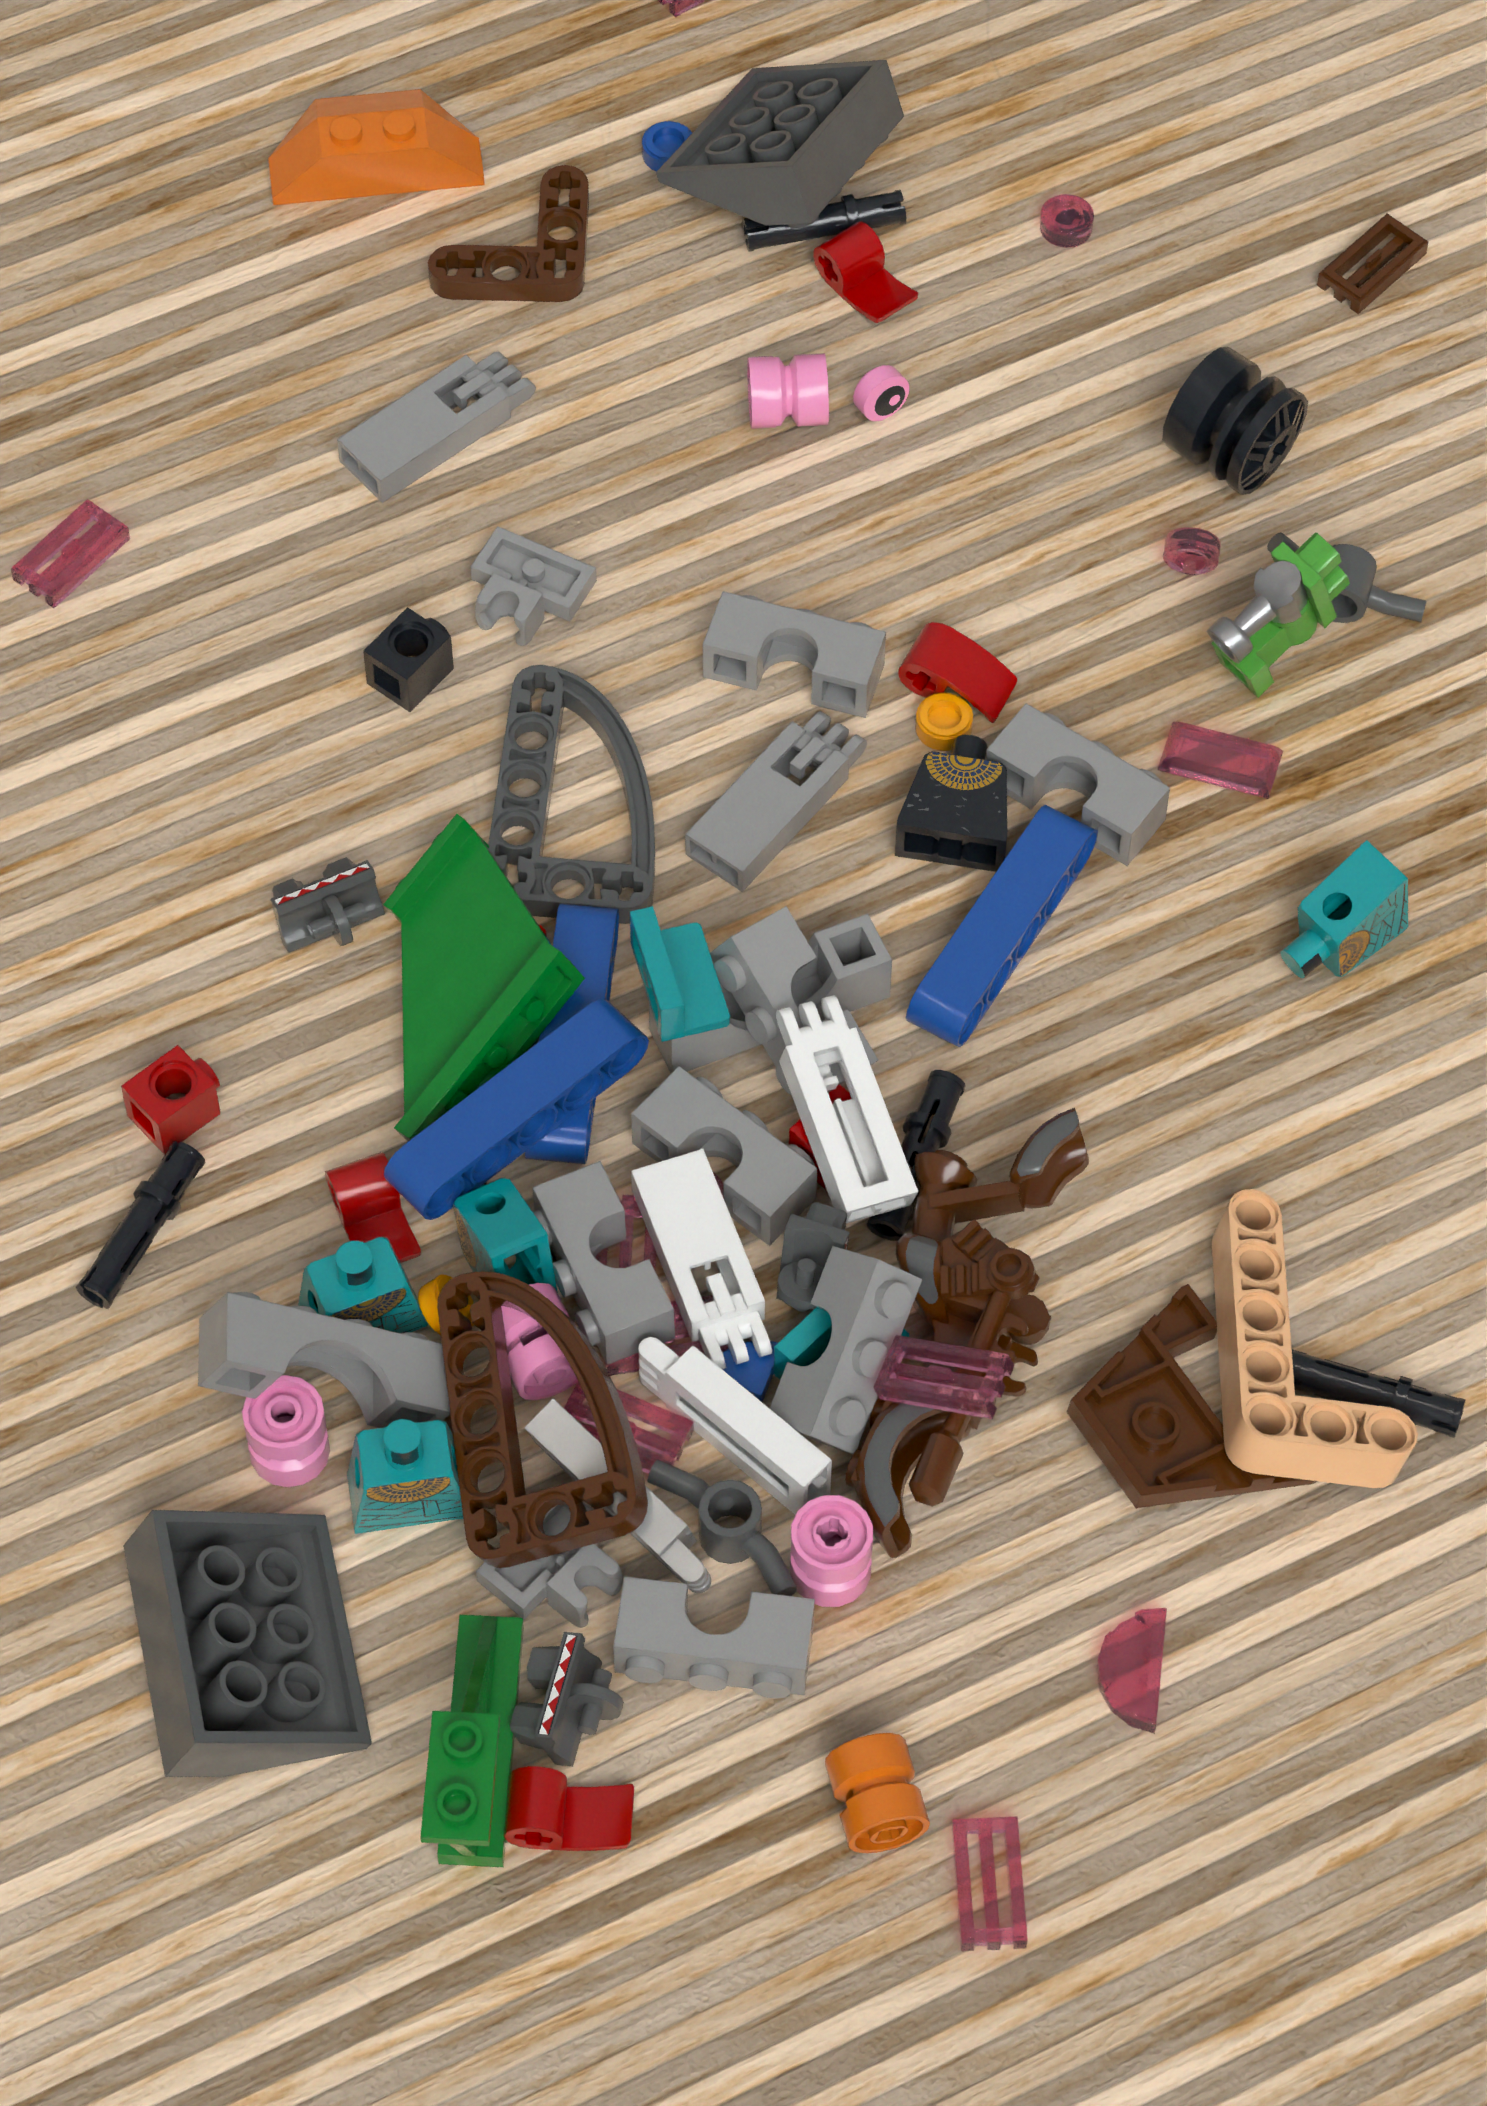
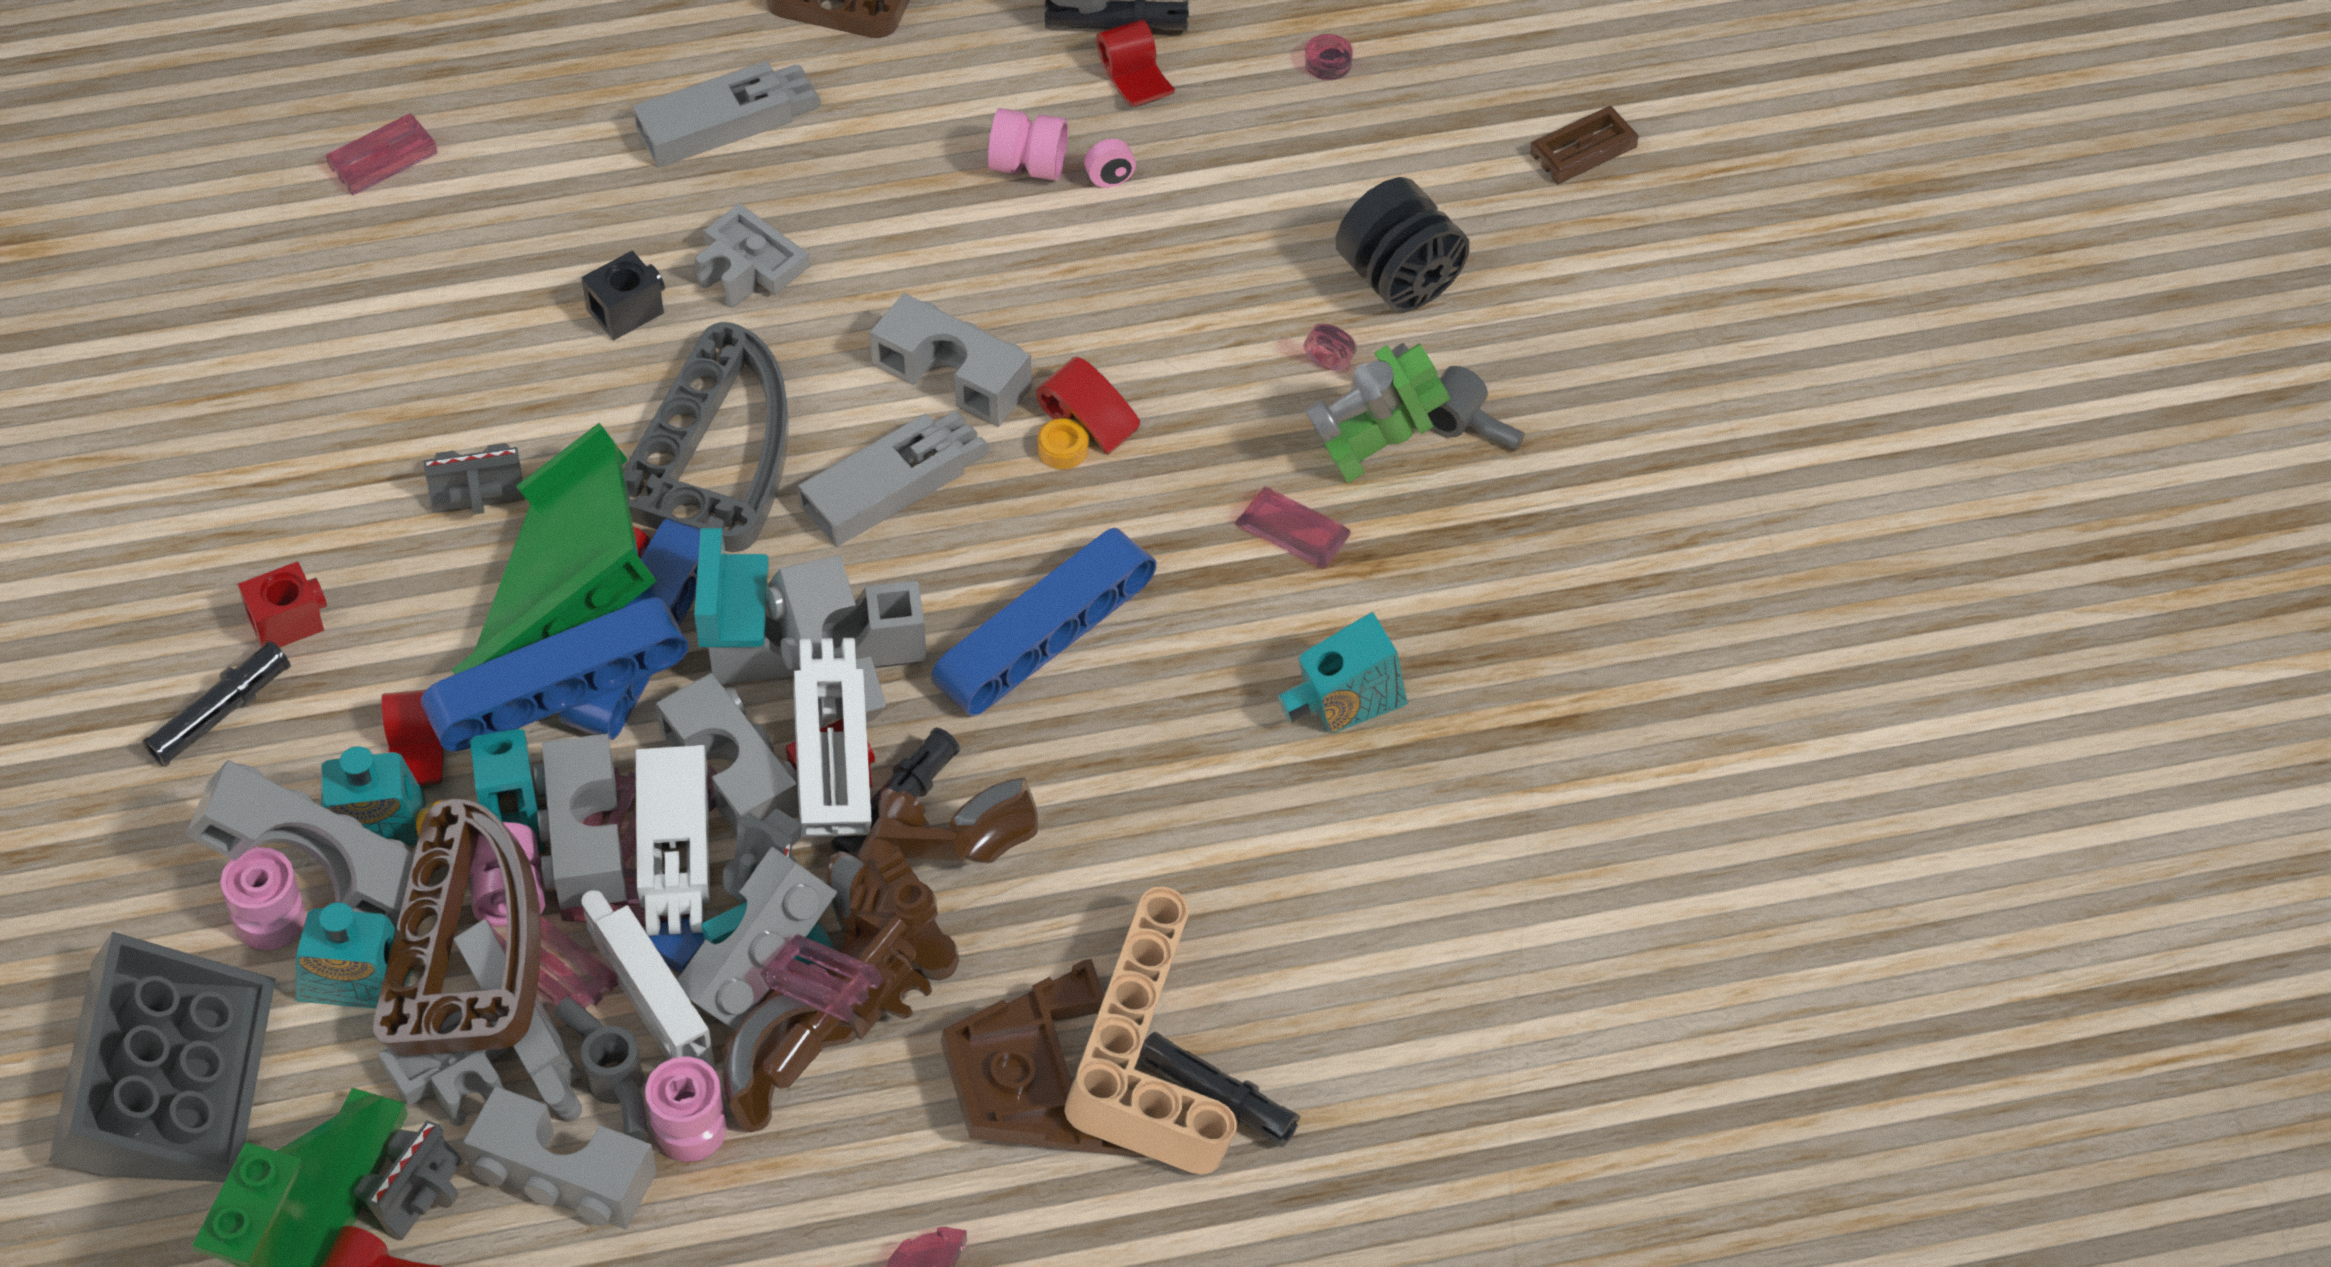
camera: 15 degrees right, 5 degrees down
black torso [895,735,1008,872] -> none
light grey arch [986,703,1170,866] -> none

